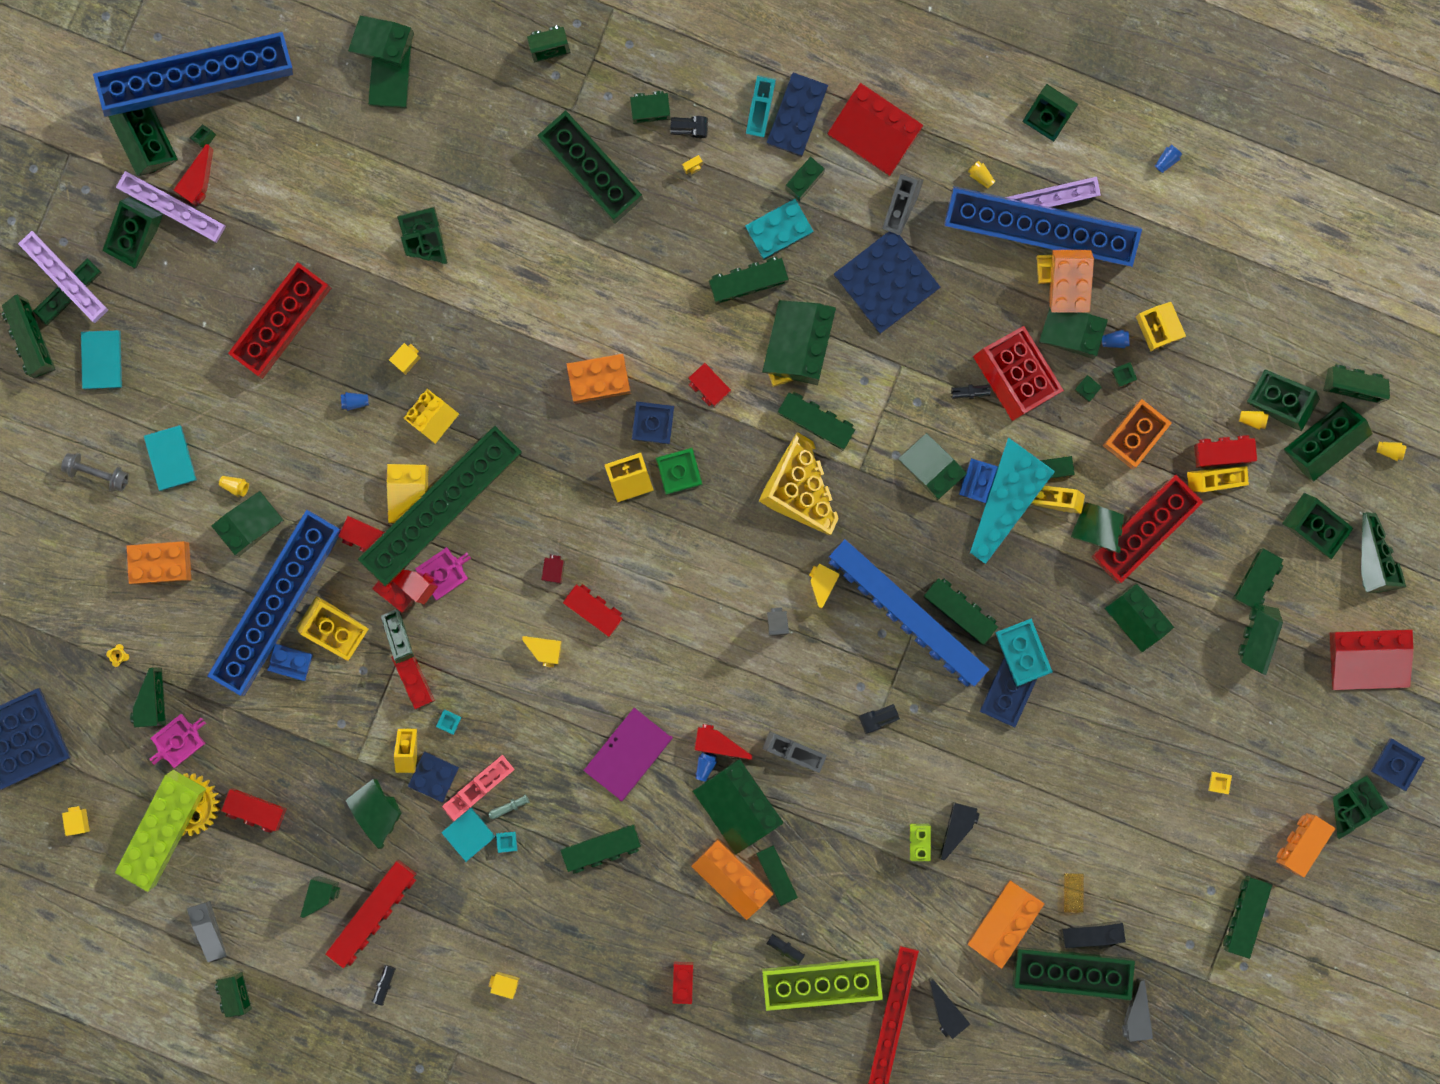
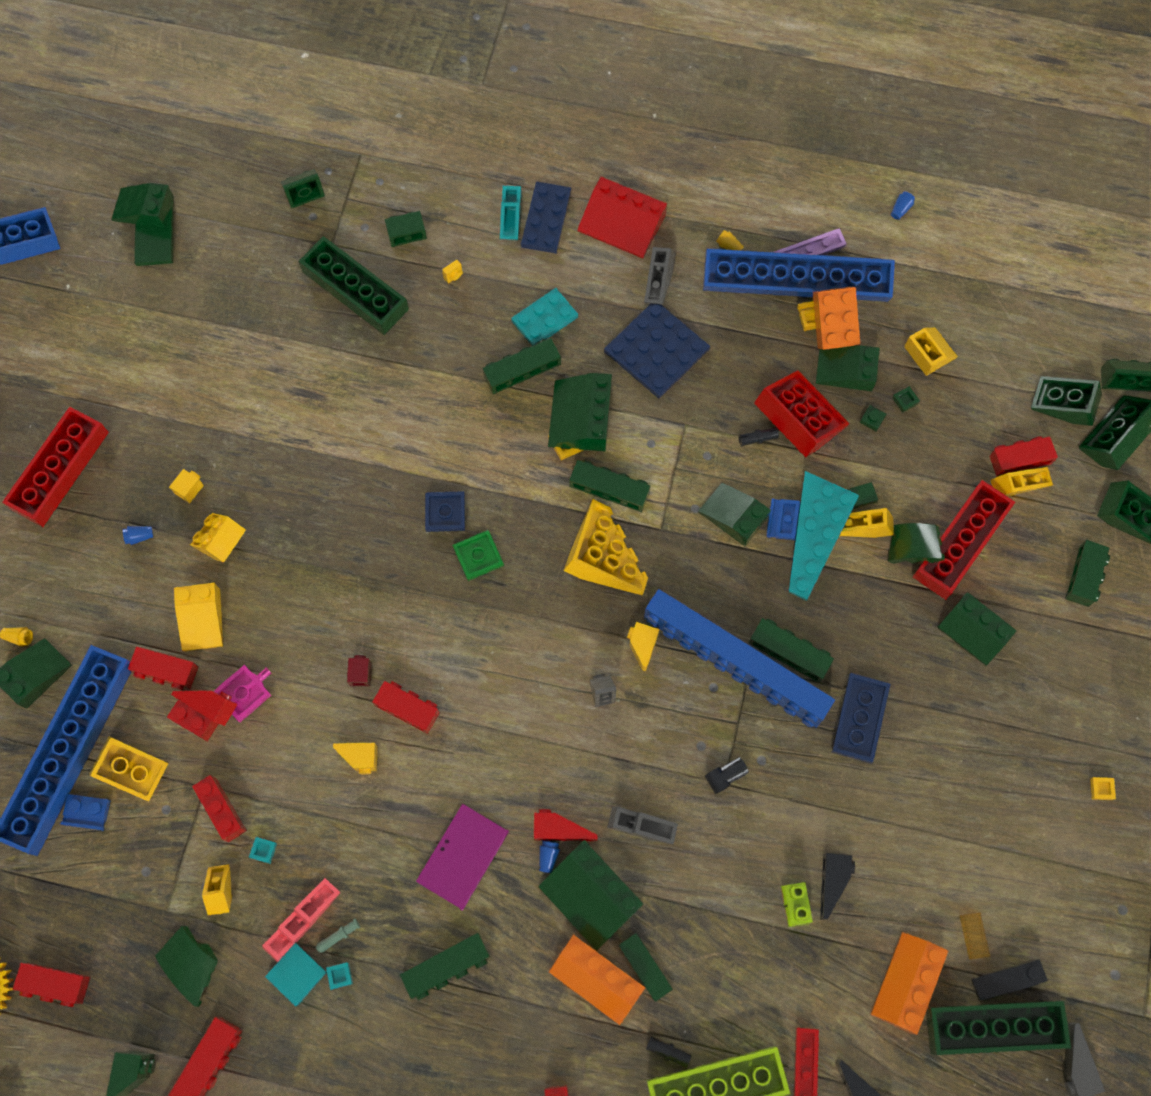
camera: 15 degrees left, 15 degrees down
dark green plate [358,426,522,587] -> none
tile [381,609,414,664] -> none
dark green slope [397,206,448,264] -> none
dark blue plate [408,751,460,803] -> none
orange brick [567,354,631,404] -> none
yellow slope [605,453,654,503] -> none
black piece [670,116,708,139] -> none
red brick [688,363,731,408] -> none
dark green brick [785,156,825,202] -> none
teal tile [995,618,1053,686] -> none
dark green slope [1022,84,1078,142] -> none
blue cone [1102,330,1130,349] -> none
orange brick [1103,399,1172,470] -> none
dark green slope [1238,603,1283,675] -> none
yellow cone [1239,411,1269,430] -> none

